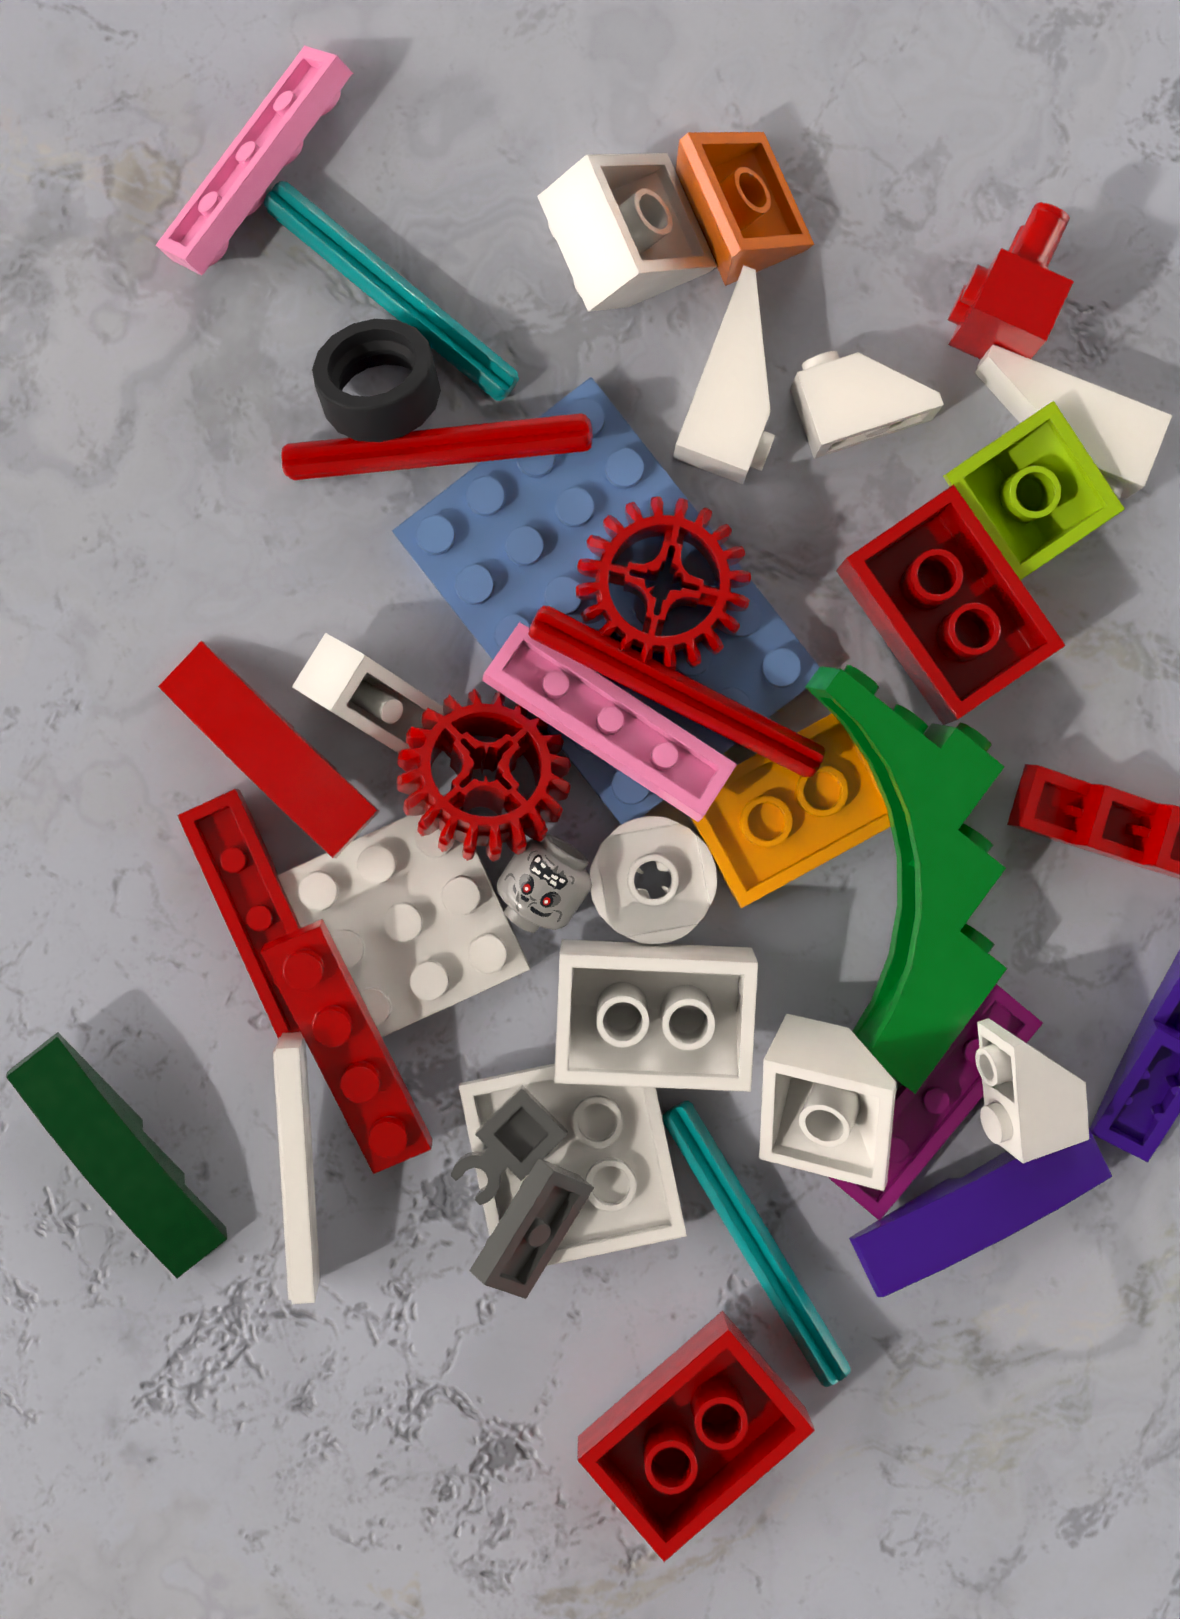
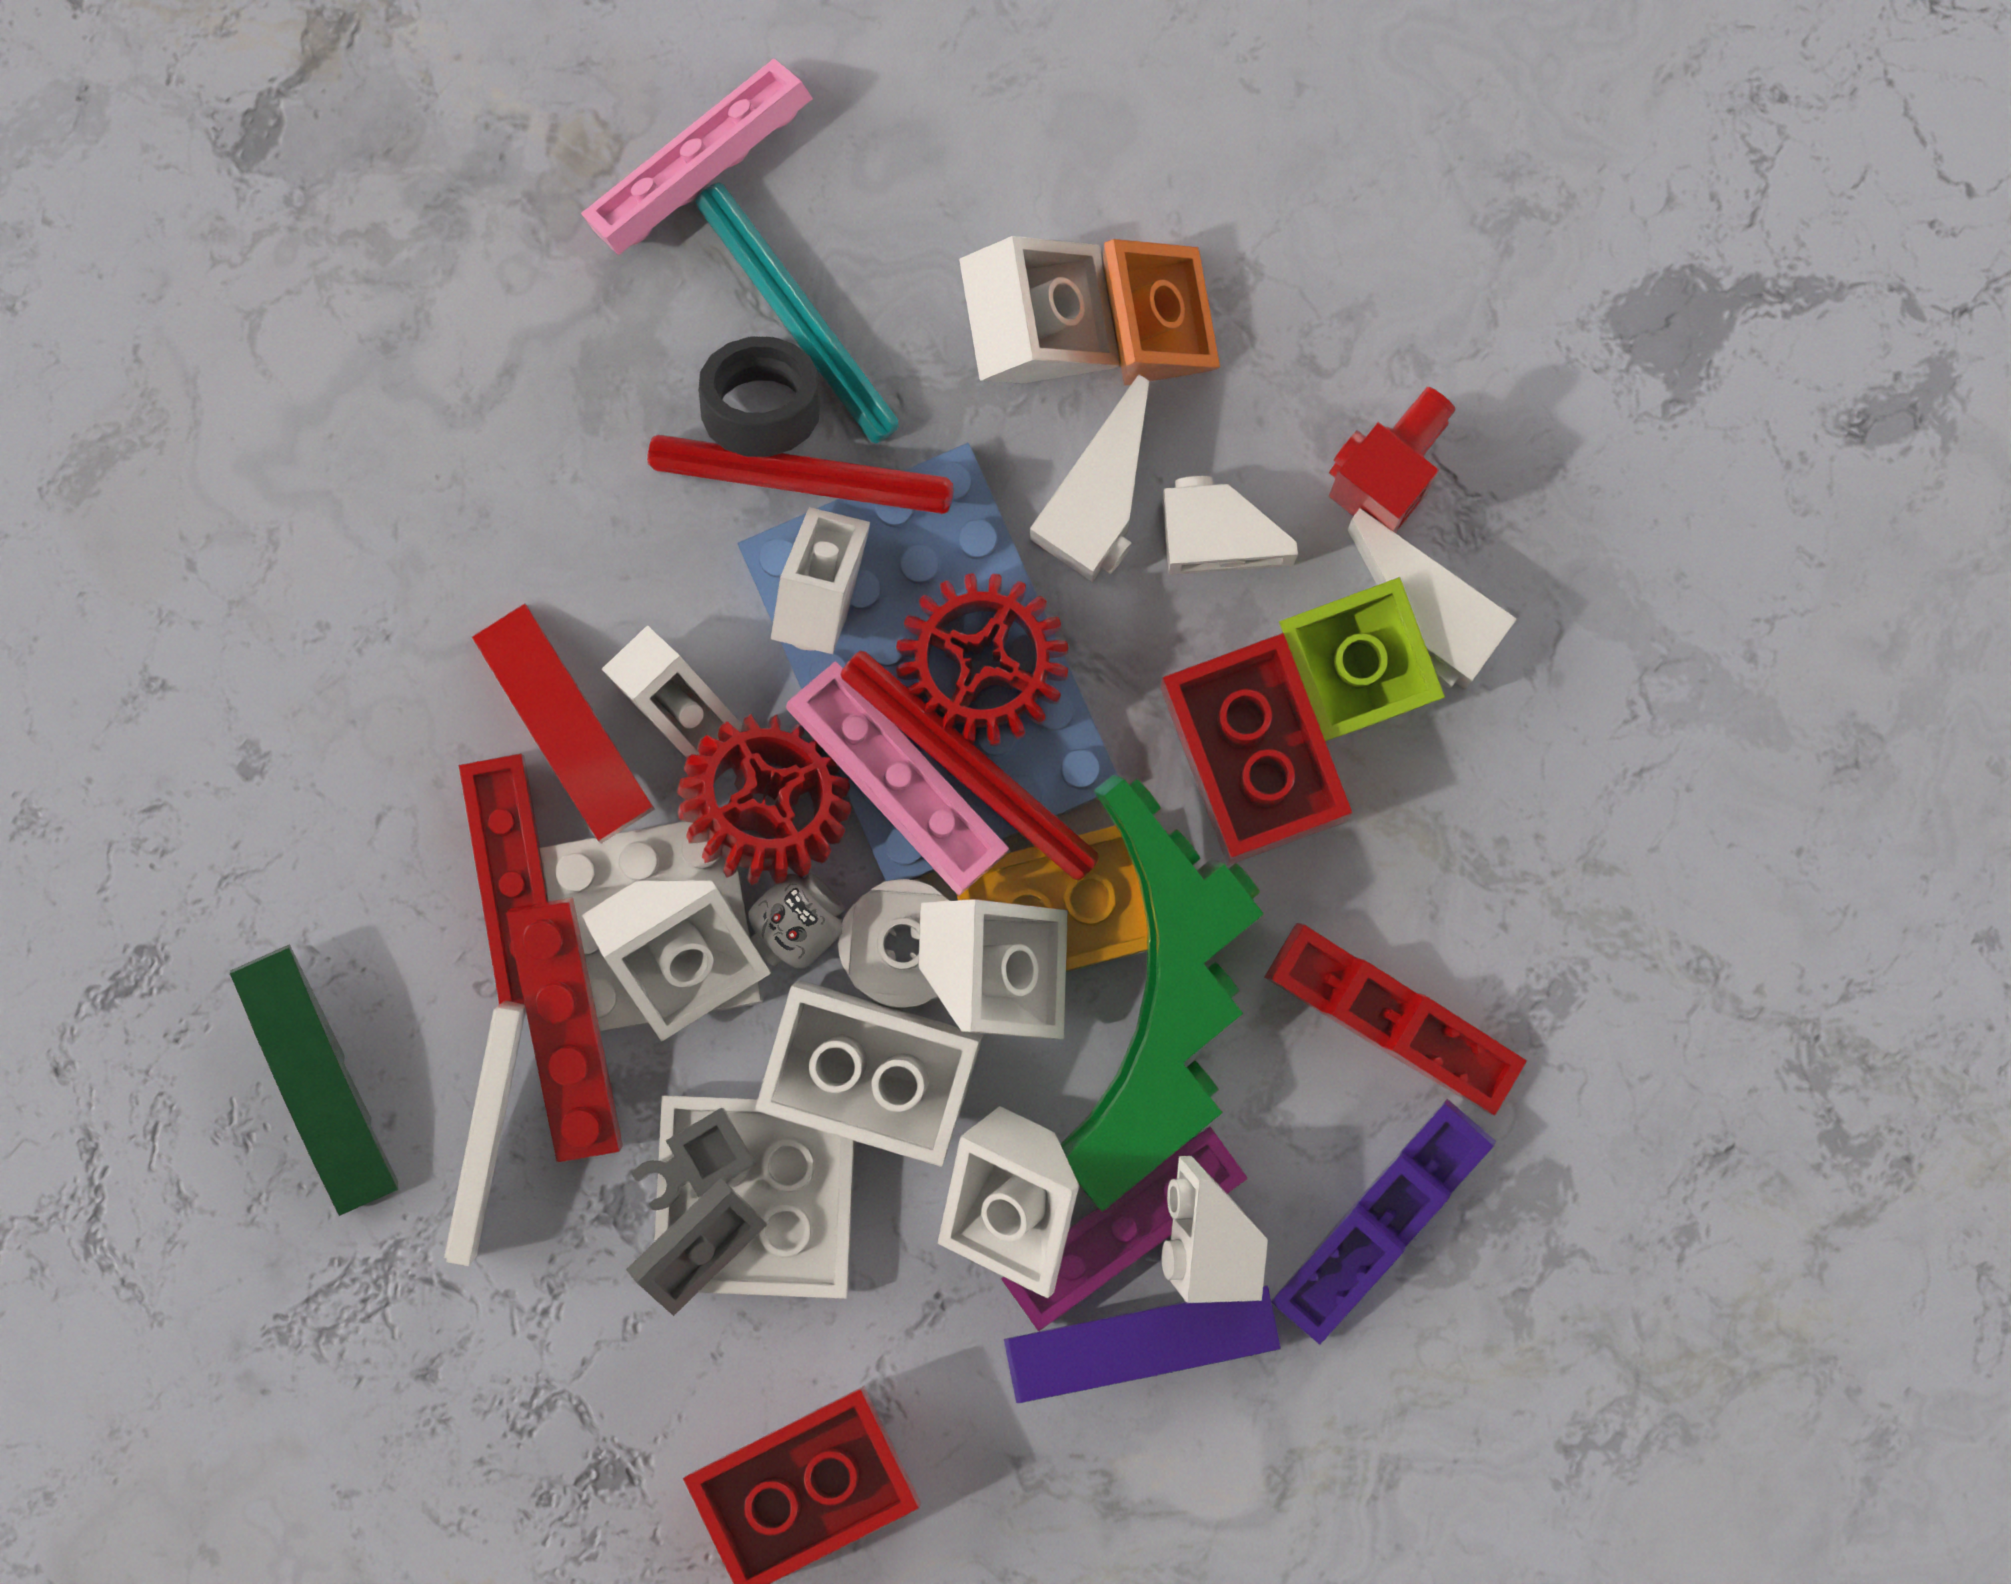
camera: 20 degrees right, 5 degrees down
teal axle [662,1100,851,1387] -> none
none -> white slope [582,881,771,1042]
none -> white slope [771,507,870,654]
none -> white slope [919,900,1068,1039]

